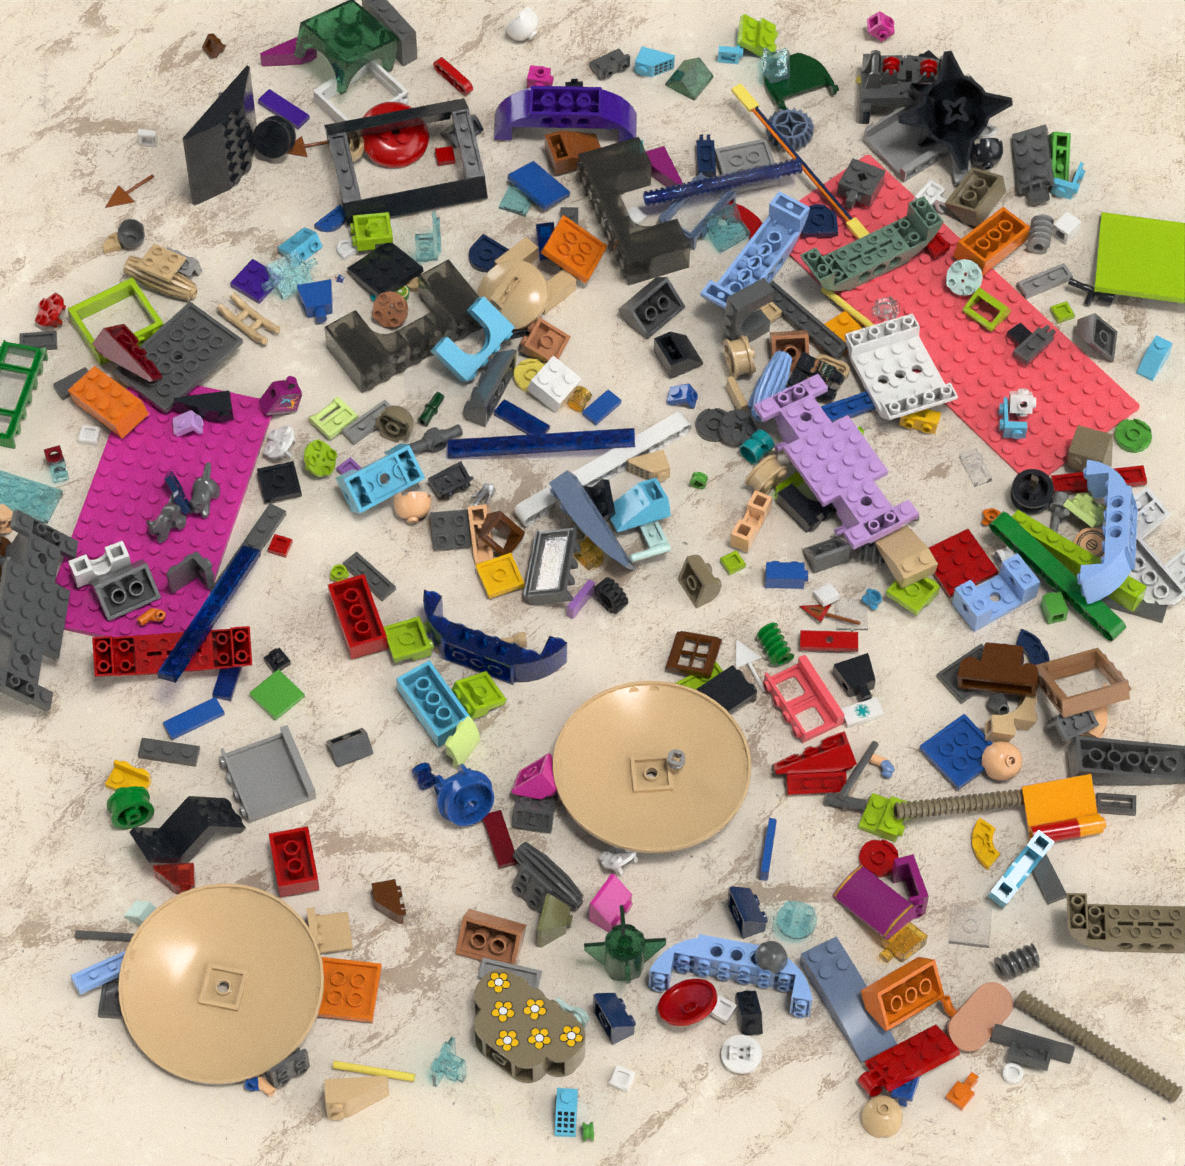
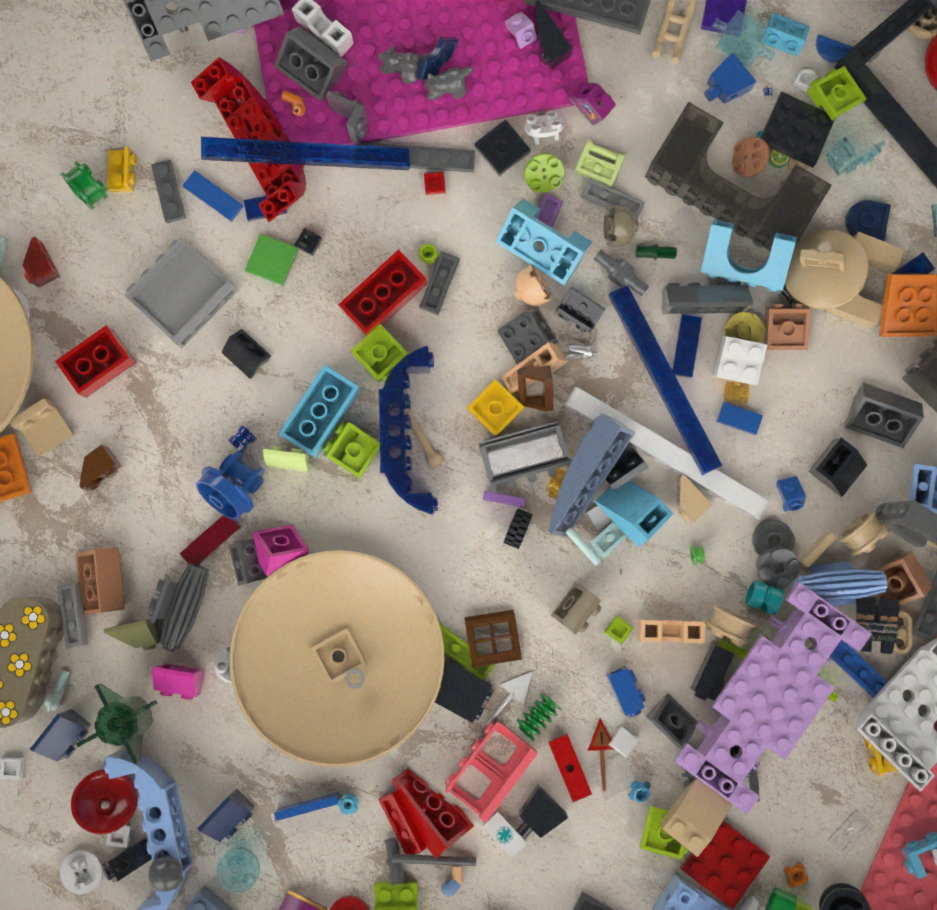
camera: 70 degrees right, 25 degrees up
black bracket [129,796,246,864] -> none
none -> medium azure plate [338,793,359,815]
none -> white tile [586,505,612,530]

